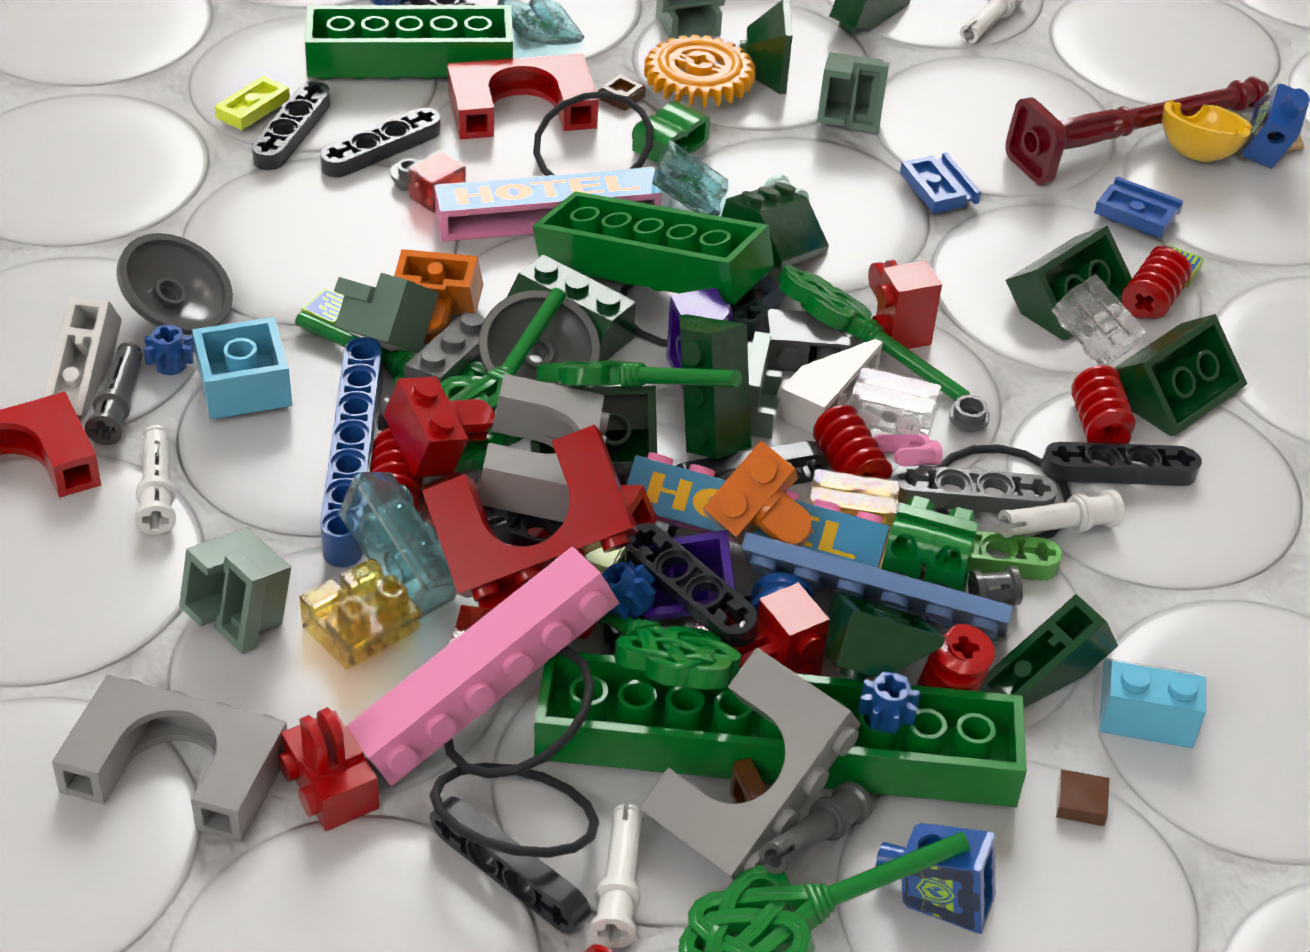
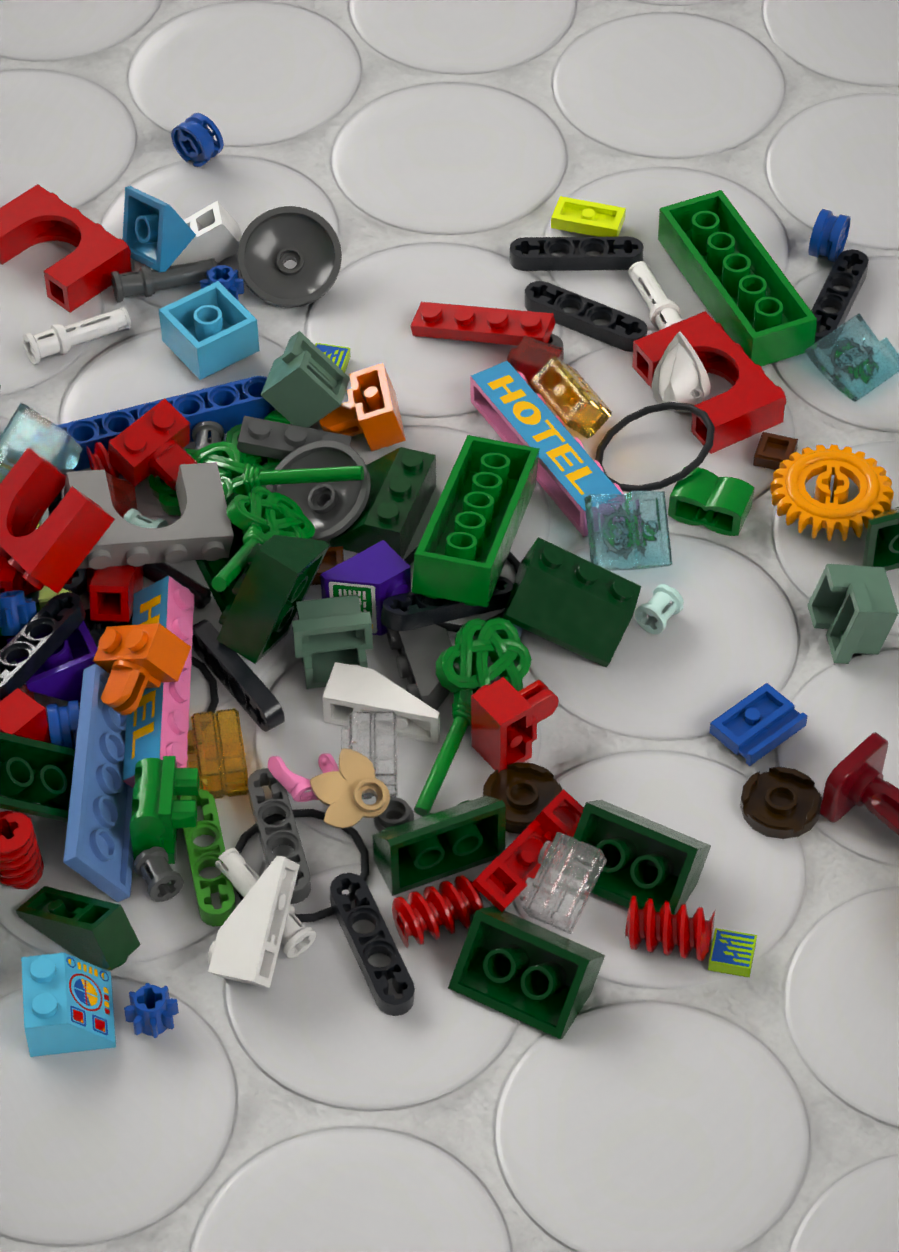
camera: 75 degrees right, 5 degrees up
red piece [813,405,893,495] -> none
blue plate [1094,176,1184,238] -> none
none -> dark azure slope [122,186,196,272]
none -> blue gear [124,983,179,1038]
none -> white slope [208,856,300,988]
none -> tan plate [310,748,390,828]
none -> dark green slope [372,796,506,896]
none -> red plate [410,302,556,348]
none -> red slope [471,789,584,912]
none -> dark brown tile [483,762,562,834]
none -> clear yellow brick [531,357,612,438]
none -> white pin [628,261,684,330]
none -> white piece [652,331,711,412]
none -> dark brown tile [740,767,822,839]

